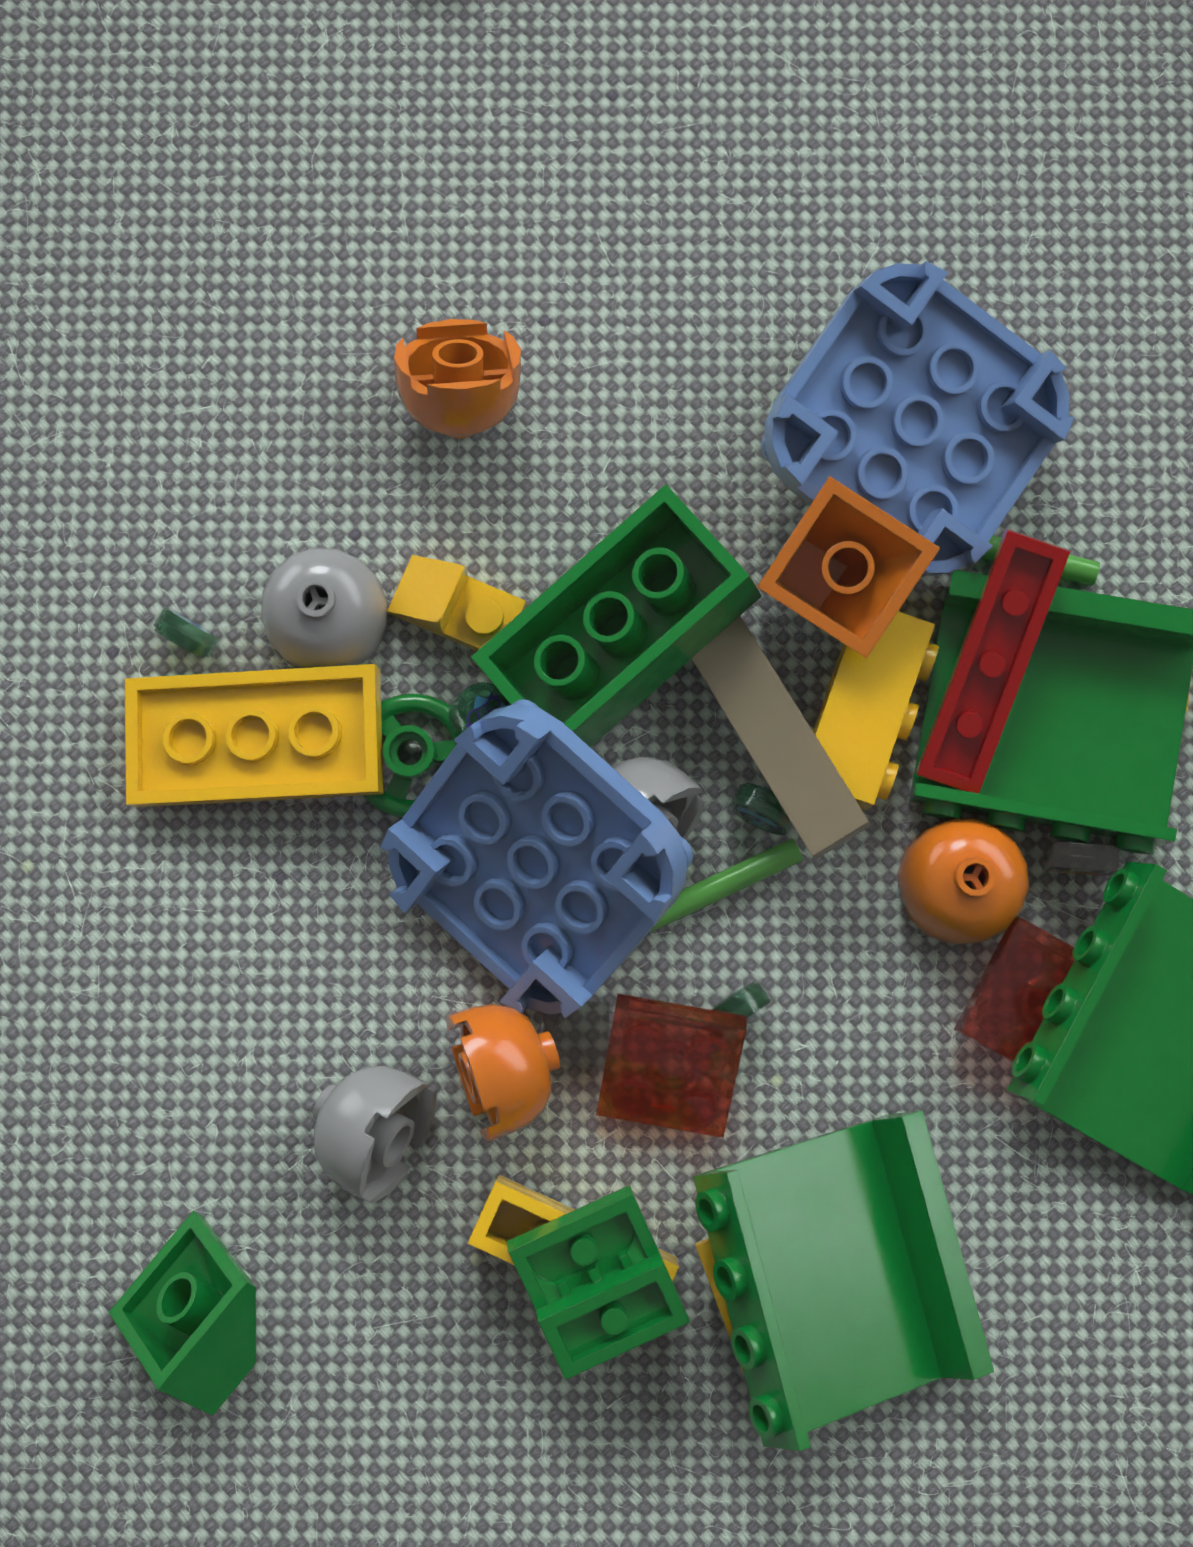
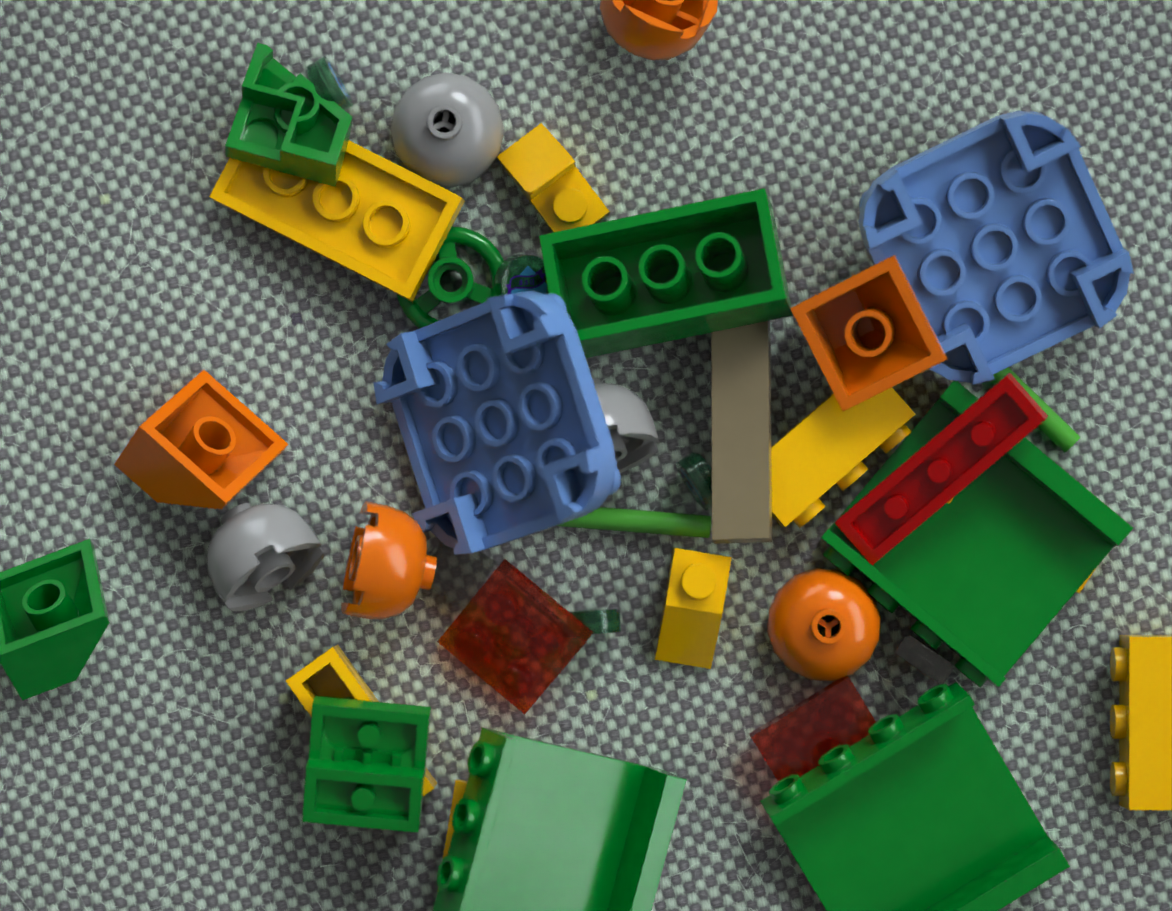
camera: 30 degrees right, 5 degrees up
none -> orange slope [114,370,289,510]
none -> green slope [225,42,352,187]
none -> yellow slope [655,548,732,669]

